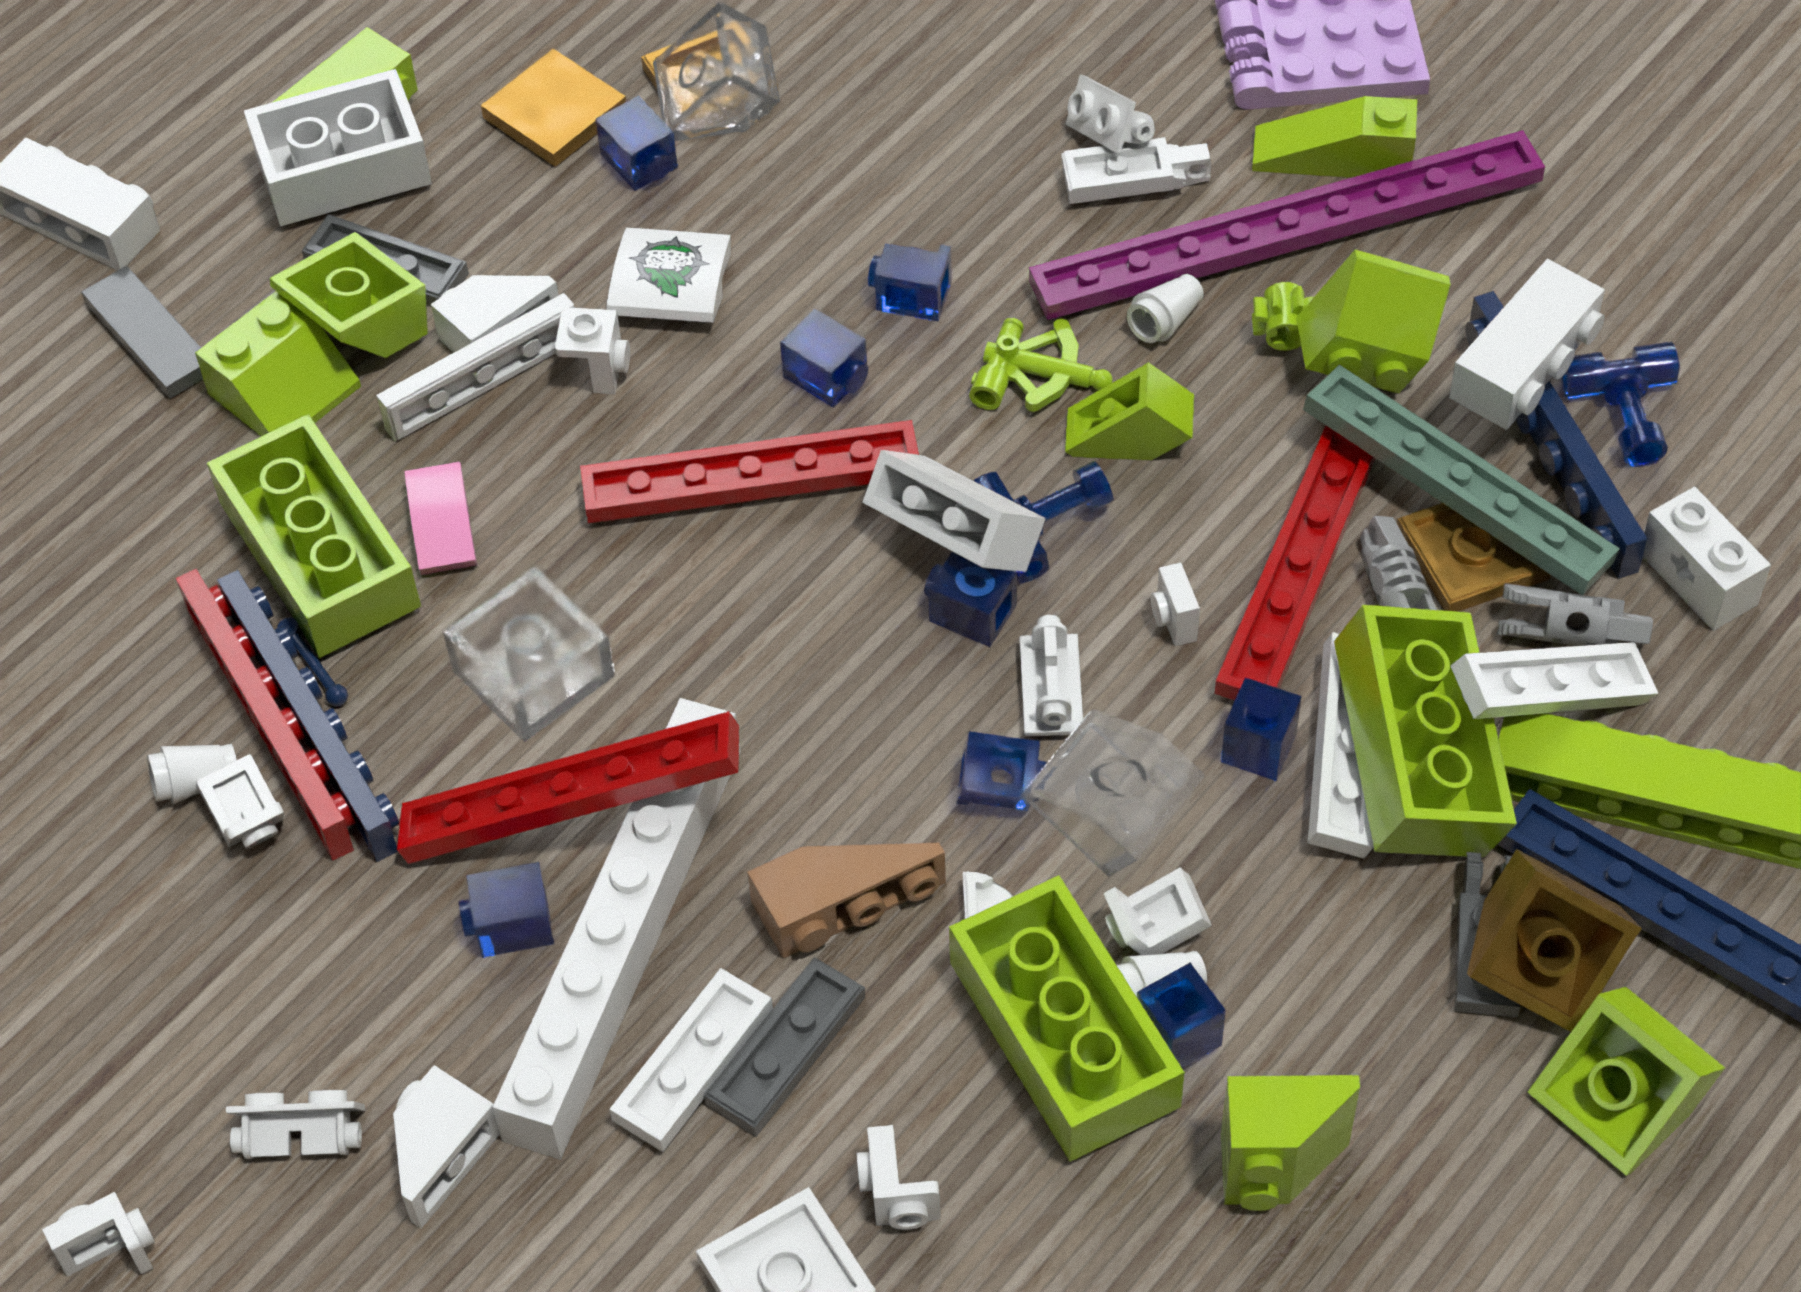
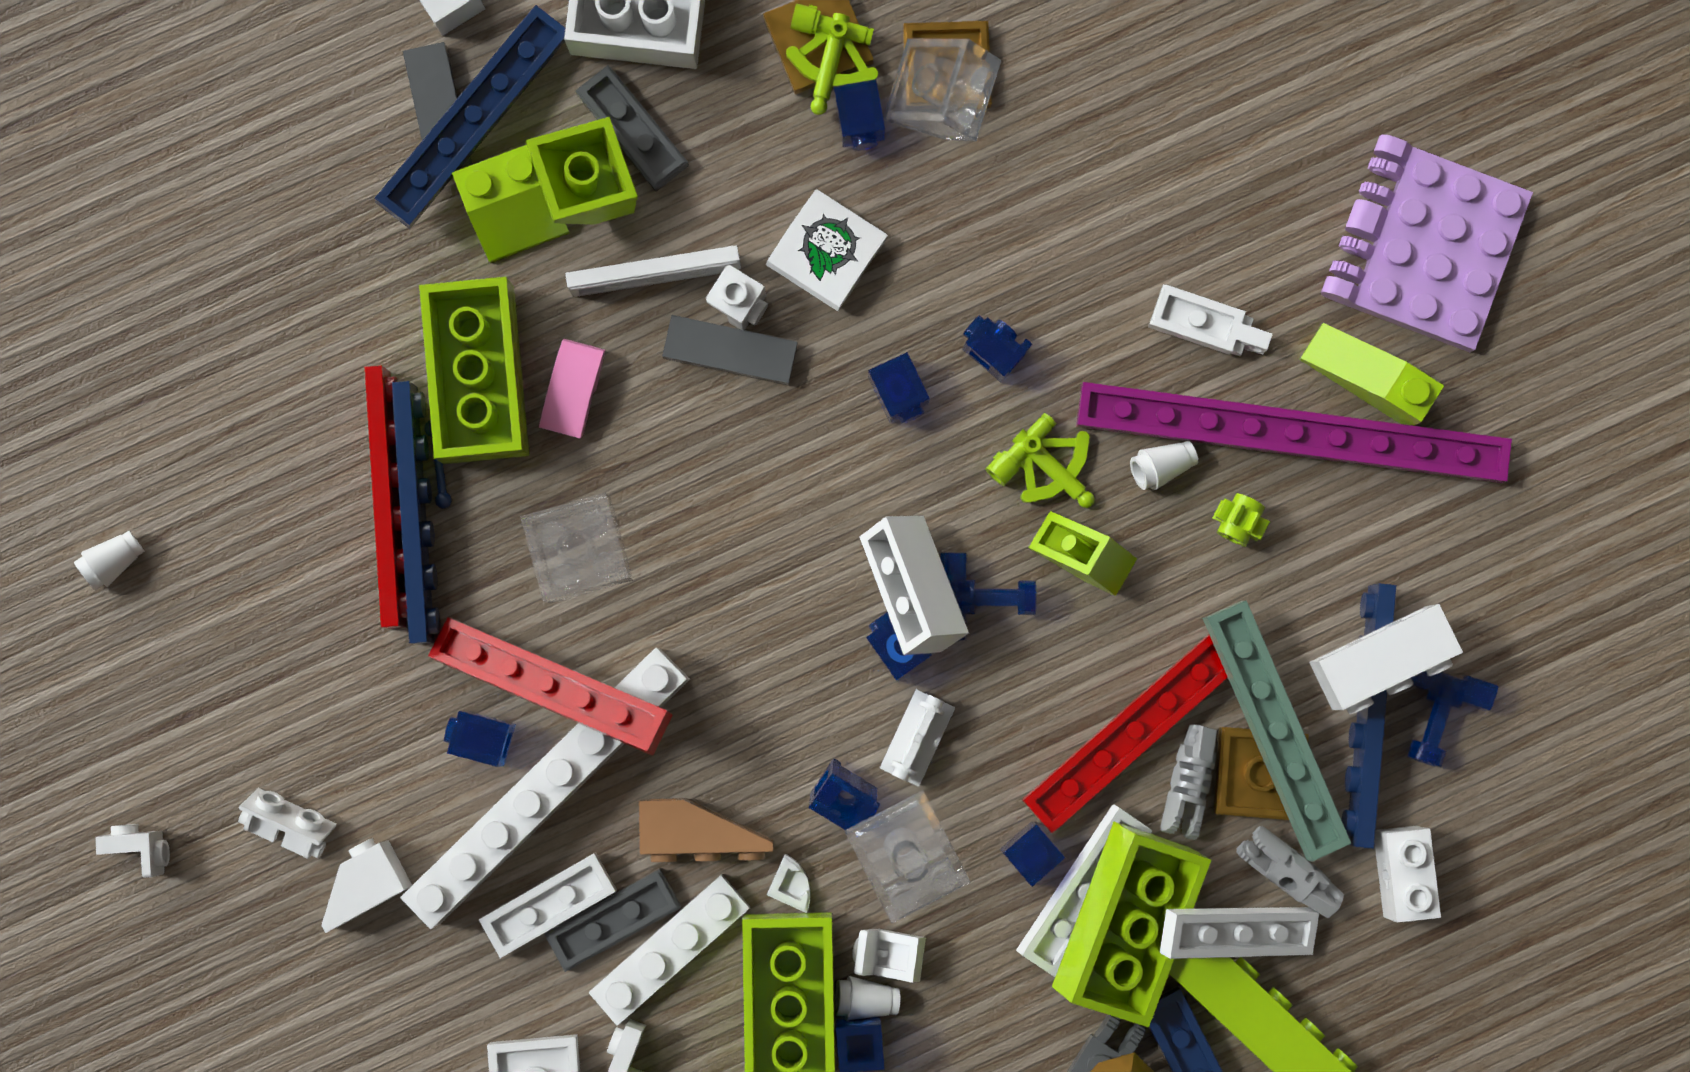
camera: 20 degrees right, 30 degrees up
white cone [147,744,237,804] -> none
white bracket [196,754,284,849] -> none
white slope [431,275,558,353] -> none
plate [580,420,919,523] -> none
white hinge [1065,74,1155,153] -> none
white plate [1150,563,1200,647] -> none
lime slope [1296,249,1451,394] -> none
none -> dark blue plate [374,5,566,229]
none -> white plate [588,874,750,1026]
none -> dark grey tile [662,315,798,386]
none -> lime piece [786,3,878,115]

